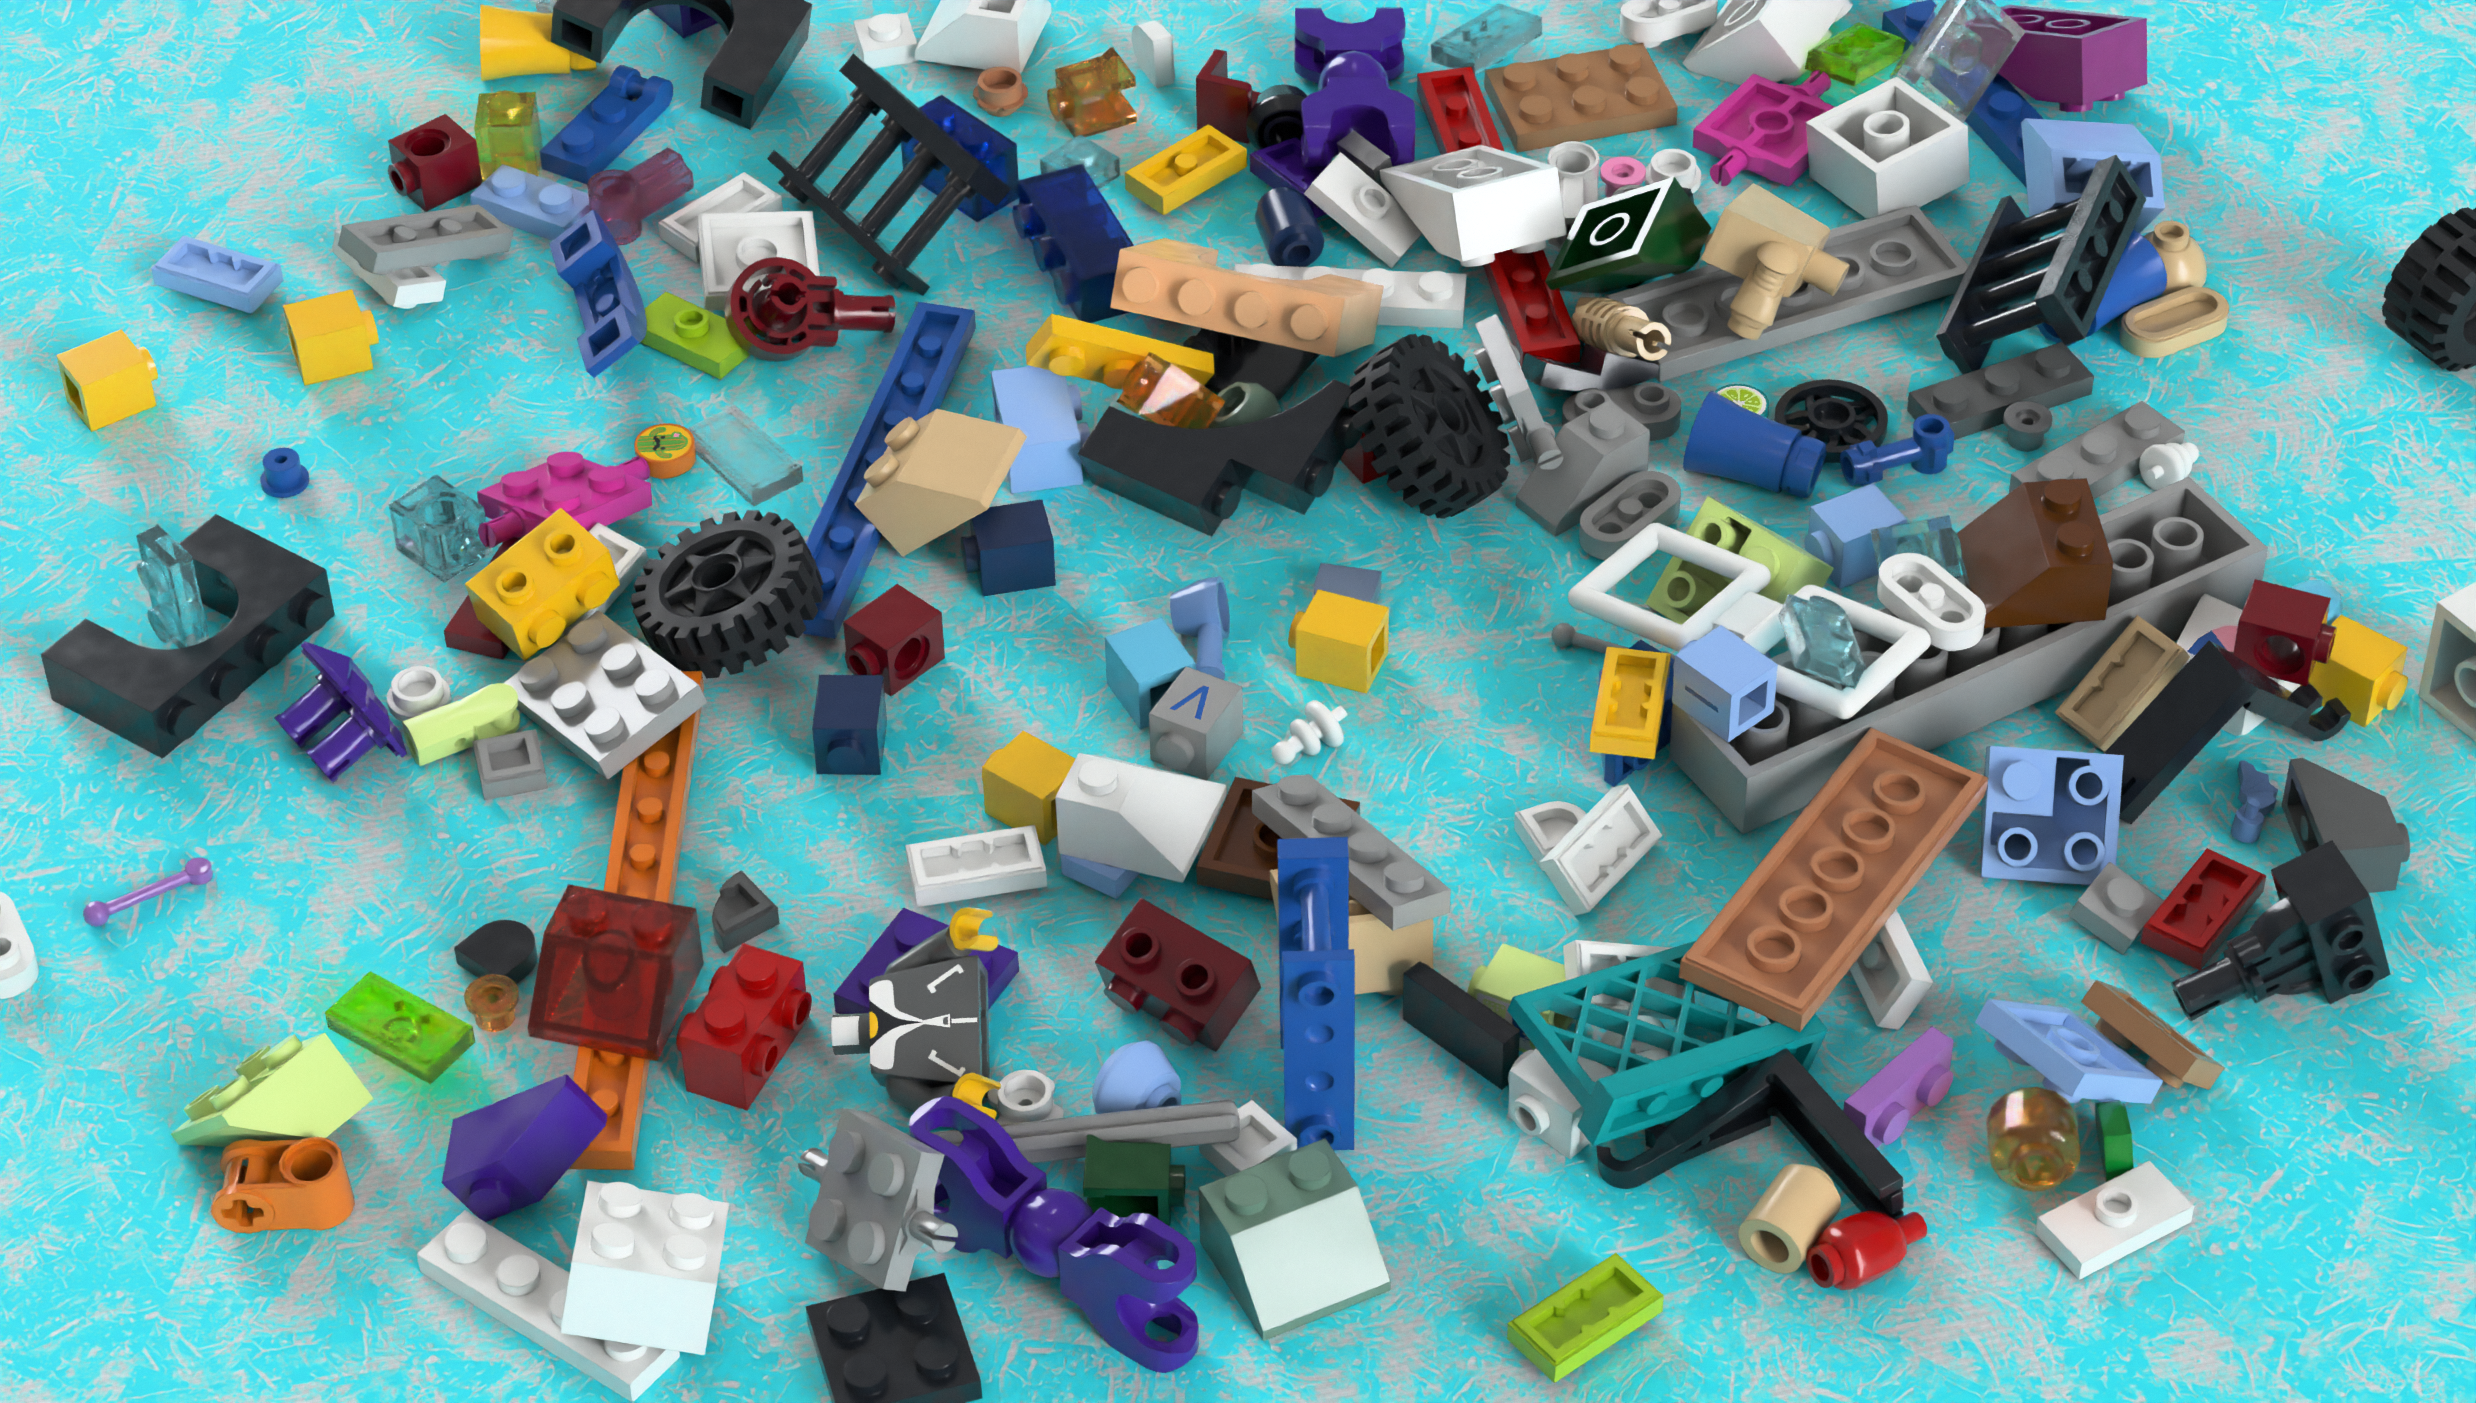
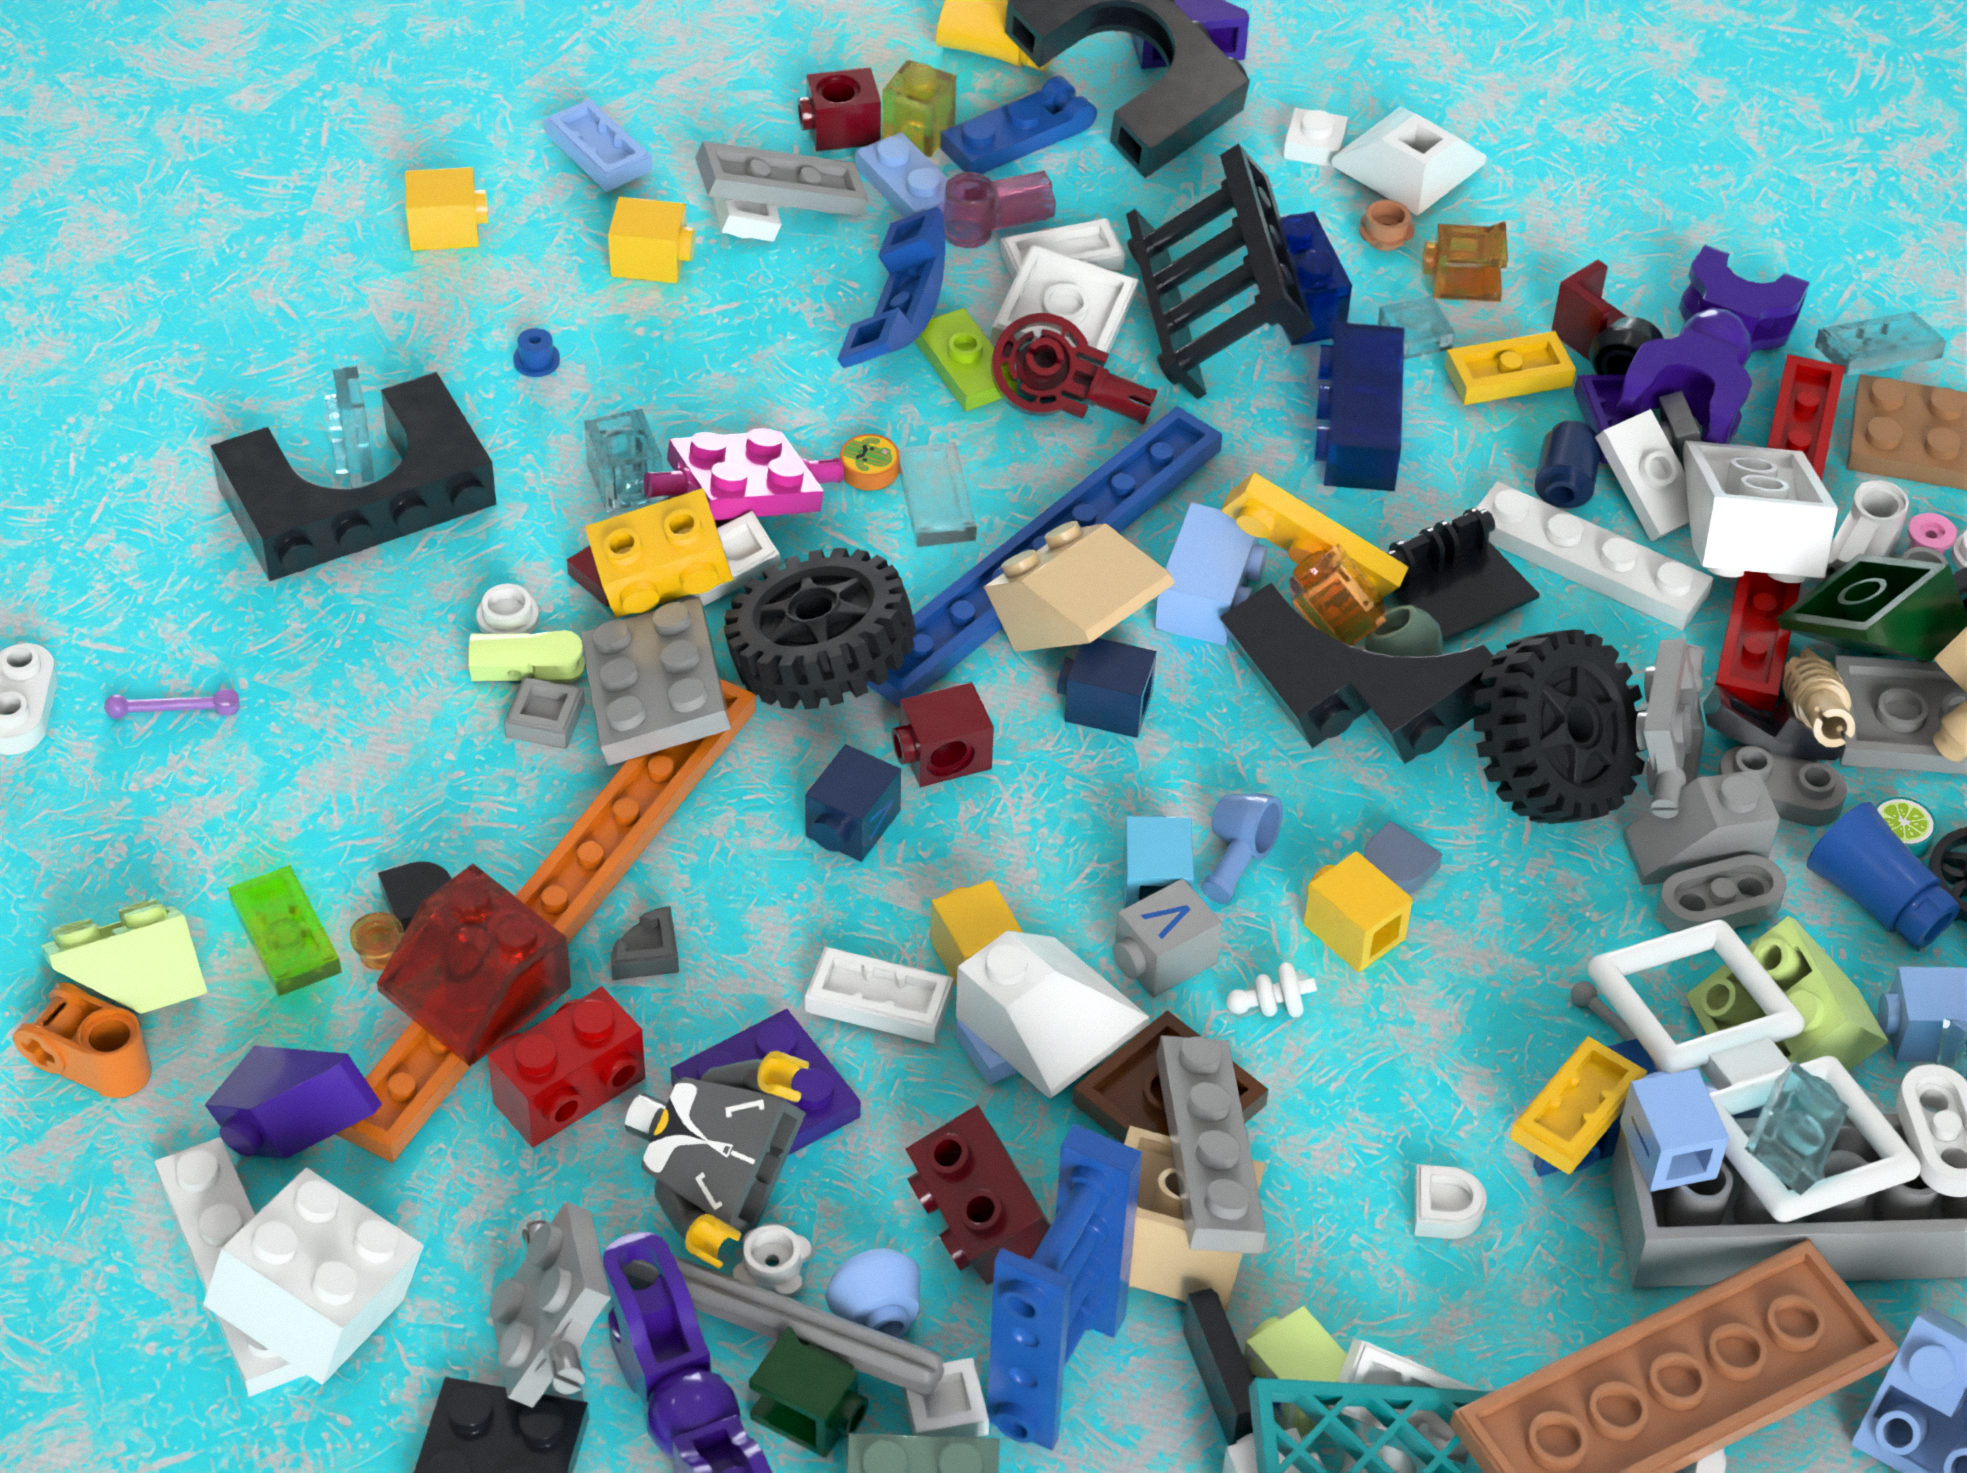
camera: 25 degrees right, 5 degrees up
dark purple connector [274,642,407,783] -> none
light nougat arch [1110,238,1384,357] -> none
white tile [1132,20,1175,88] -> none
white plate [1539,783,1662,916] -> none

